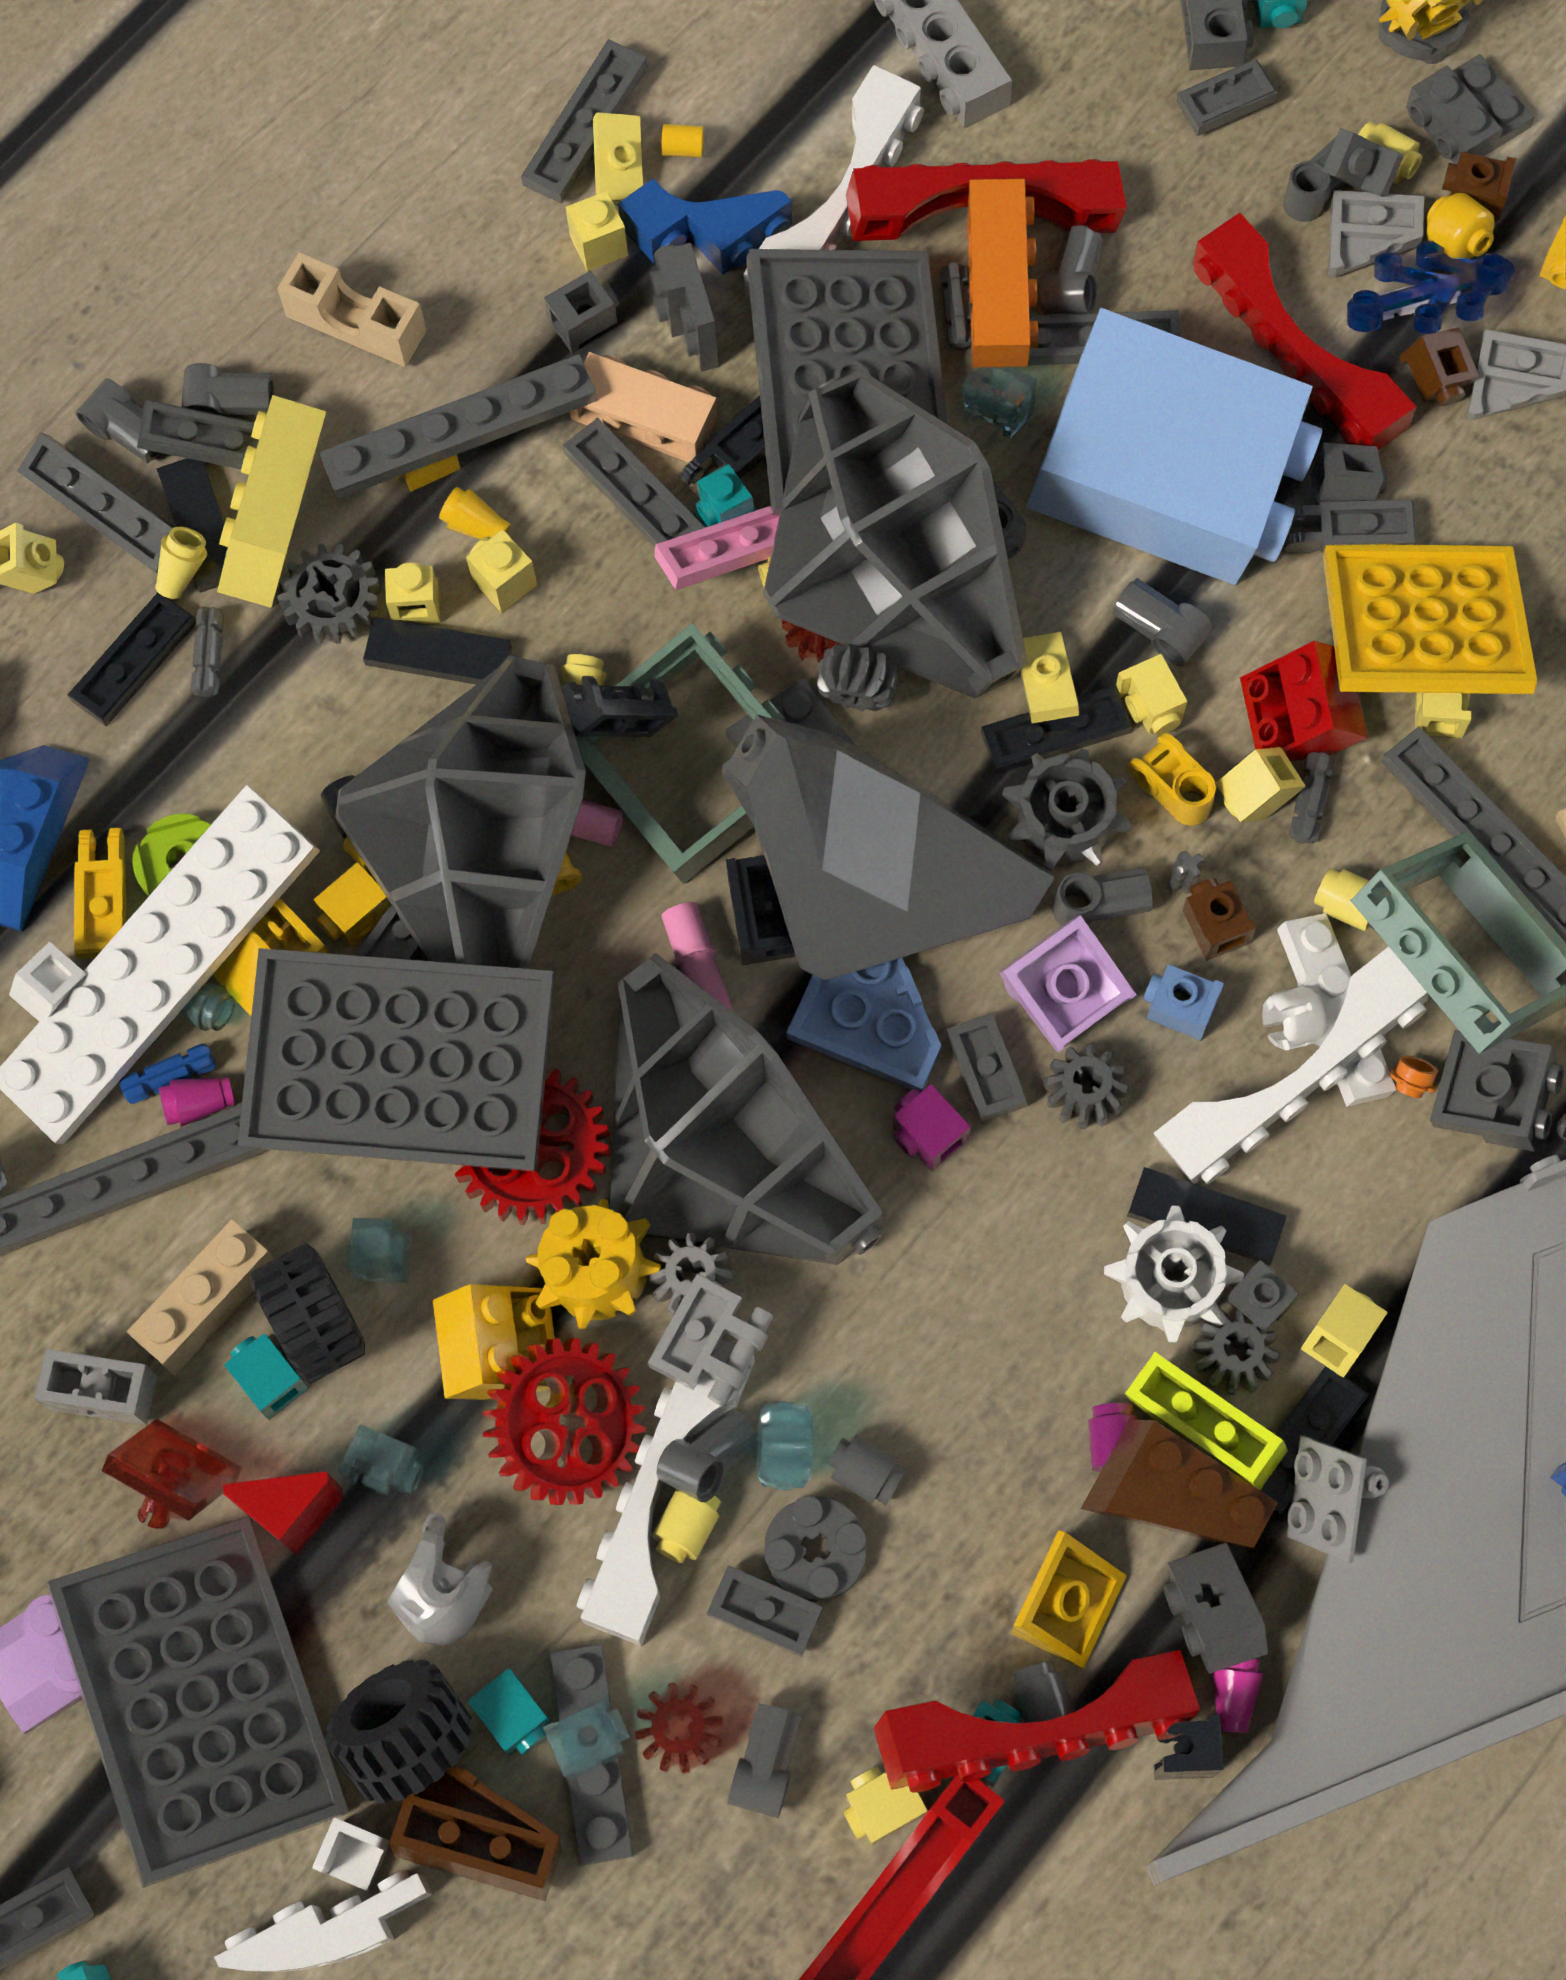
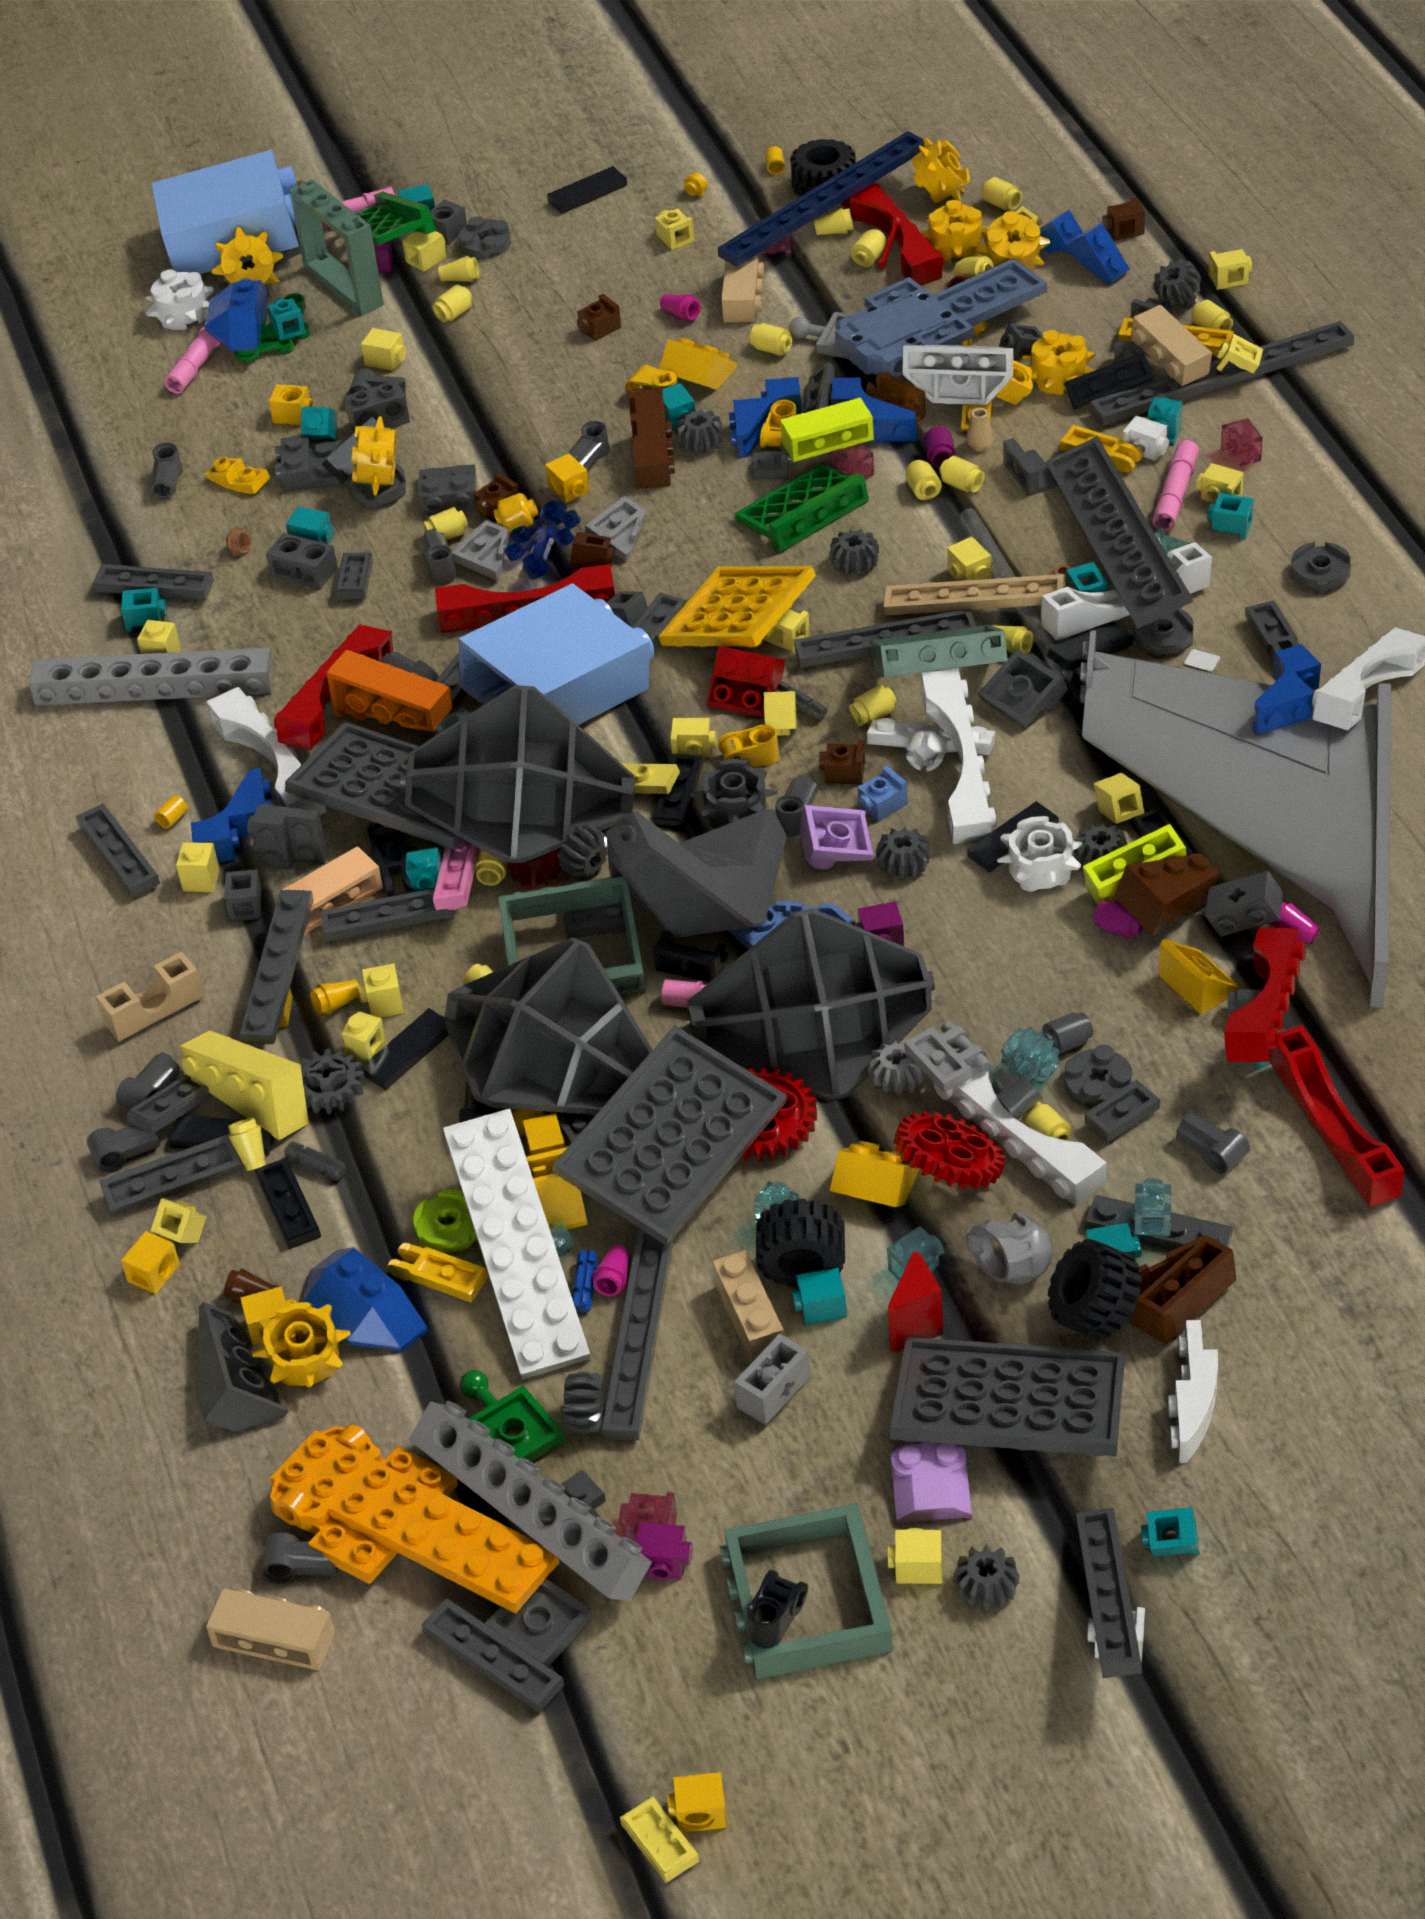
camera: 60 degrees left, 25 degrees down
white brick [9,942,86,1022] -> none
clear red tile [101,1419,242,1529] -> none
white panel [312,1817,390,1892] -> none
yellow brick [526,1199,661,1330] -> none
black hinge [561,676,678,737] -> none
light yellow plate [593,112,643,206] -> none
clear red gear [635,1683,724,1774] -> none
light yellow brick [842,1766,928,1846] -> none
dark grey axle [940,262,971,350] -> none
dark grey plate [946,1013,1027,1123] -> none
dark grey piece [1112,578,1213,666] -> none
black hinge [1154,1715,1224,1780] -> none
dark grey axle [1169,851,1204,894] -> none
dark grey bracket [1228,1260,1299,1330] -> none
light grey hinge [1287,1436,1389,1563] -> none
dark grey bracket [1322,128,1403,197] -> none
orange plate [1390,1056,1438,1098] -> none

